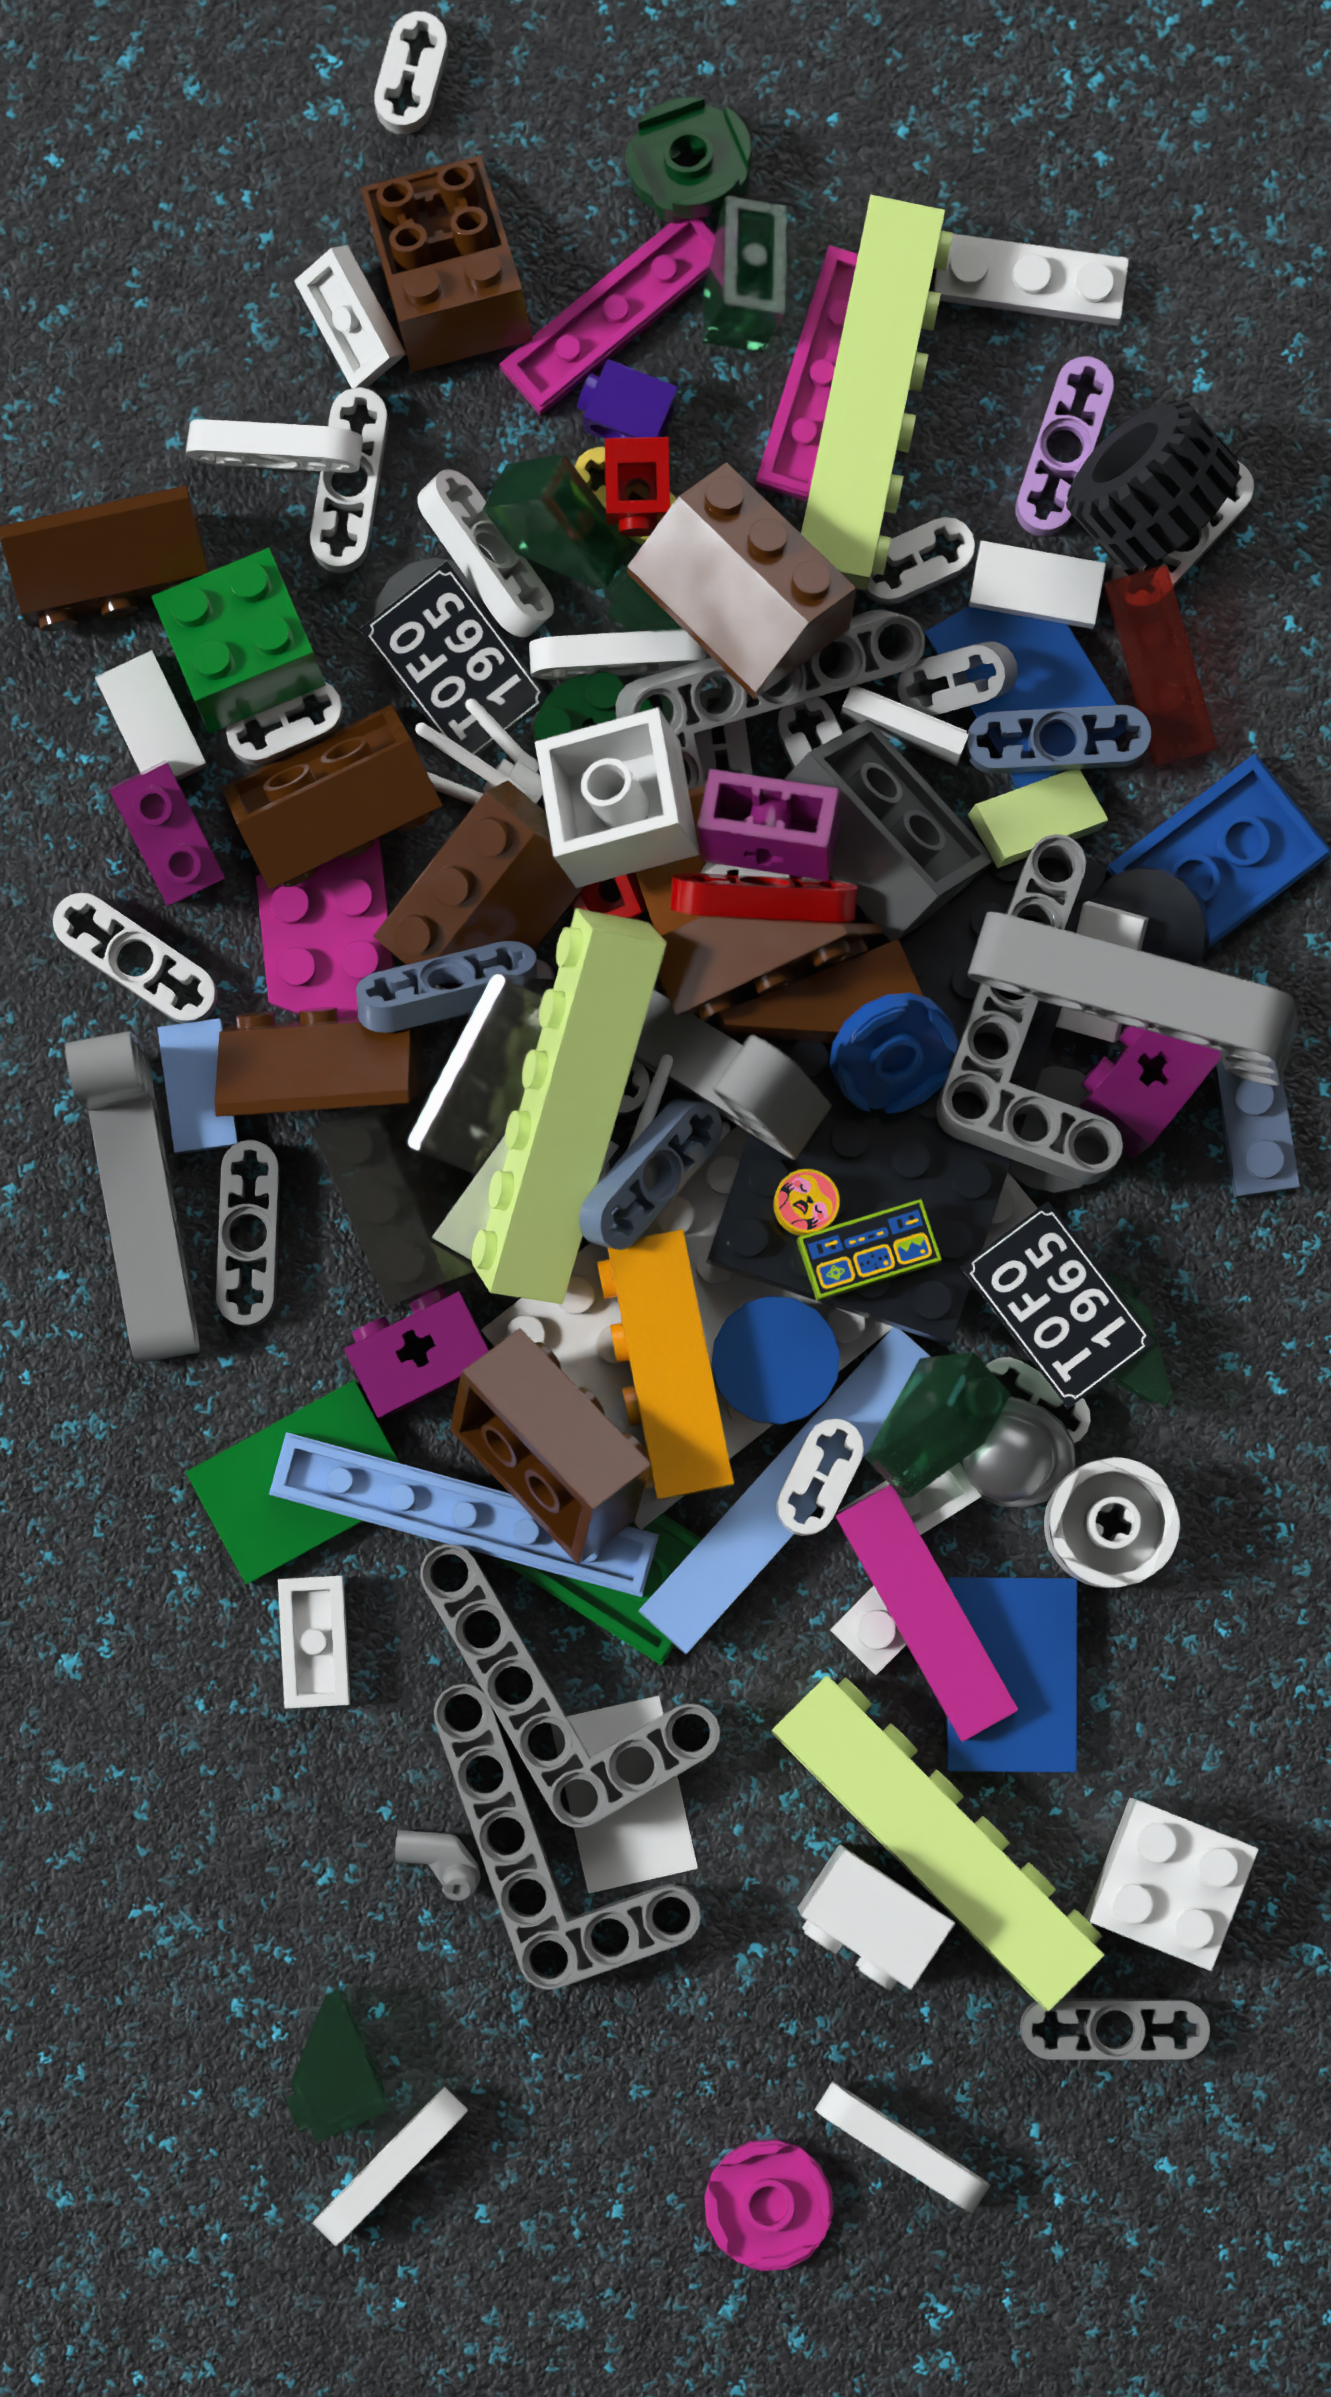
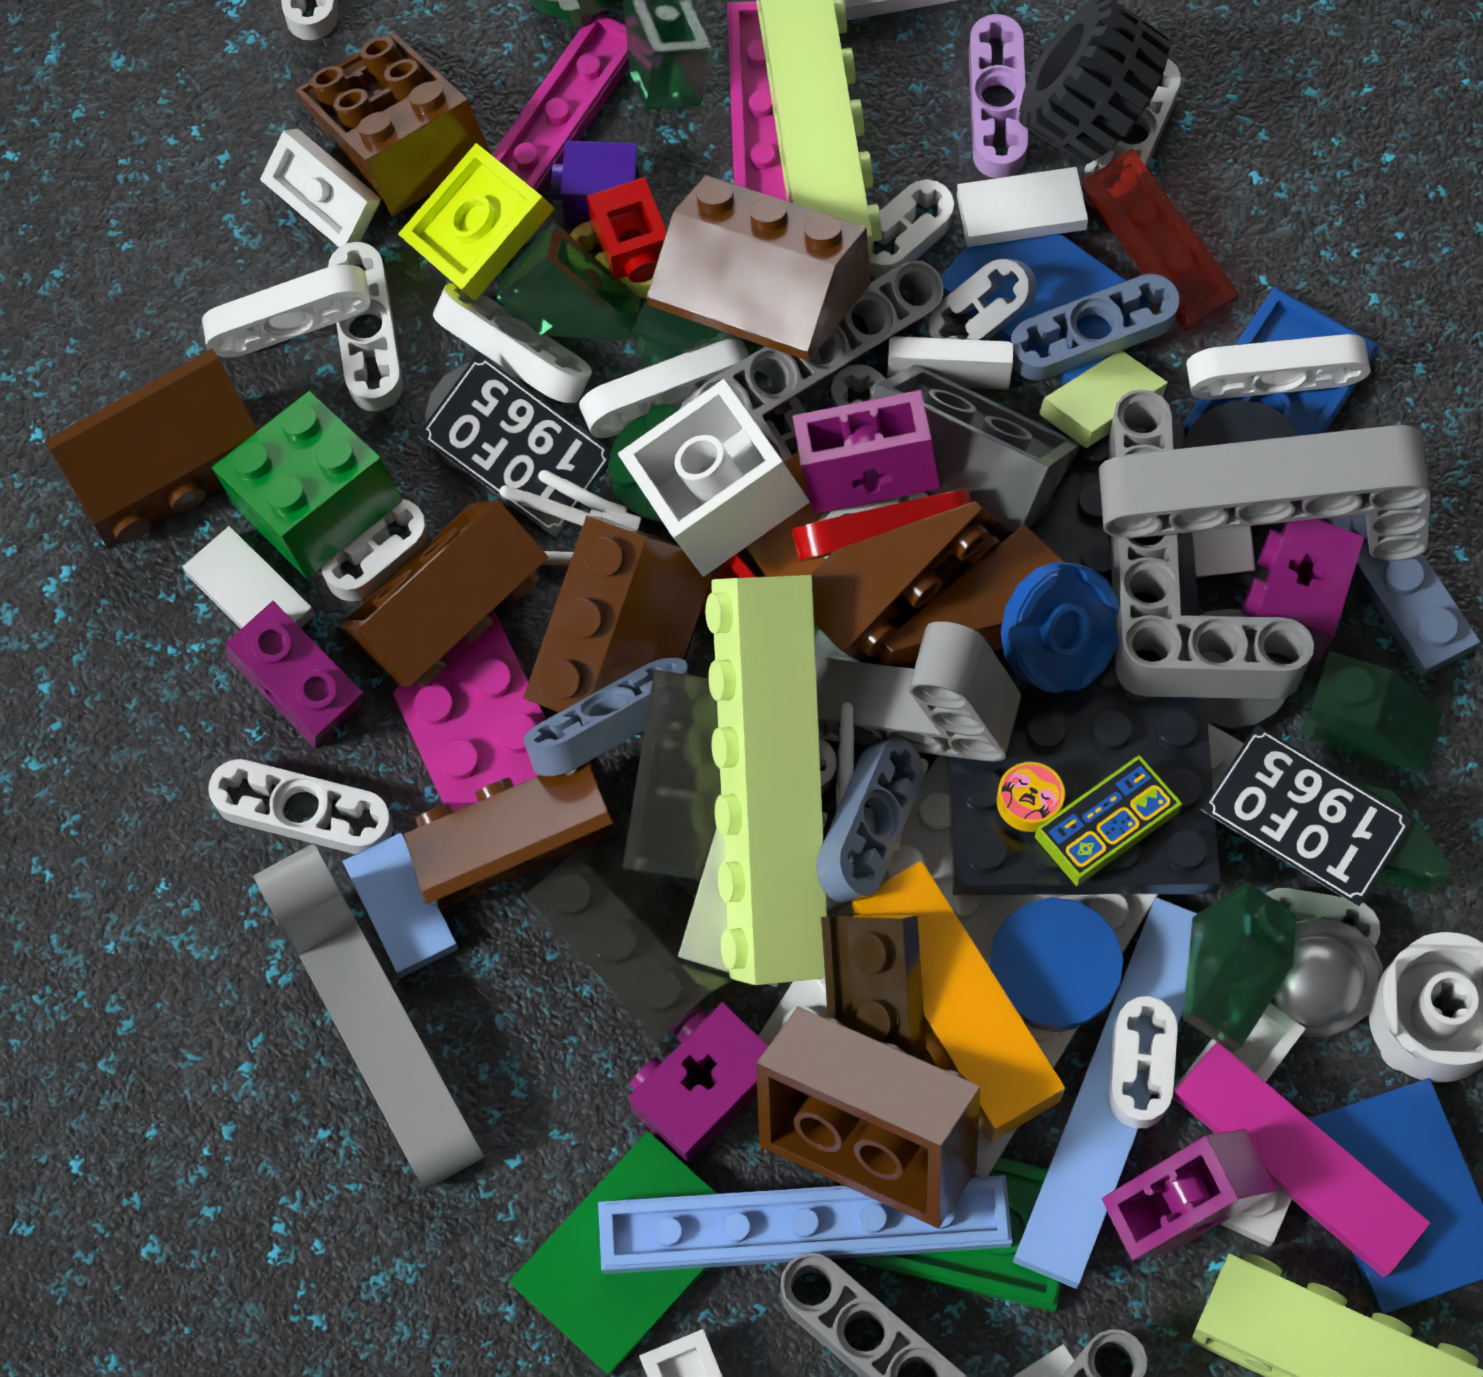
camera: 15 degrees left, 15 degrees down
light grey beam [216,1140,281,1327] -> none
none -> neon yellow plate [398,143,555,301]
none -> dark brown plate [821,913,926,1055]
none -> magenta brick [1101,1129,1277,1261]
none -> white beam [1186,334,1371,400]
none -> clear green slope [1299,650,1443,774]

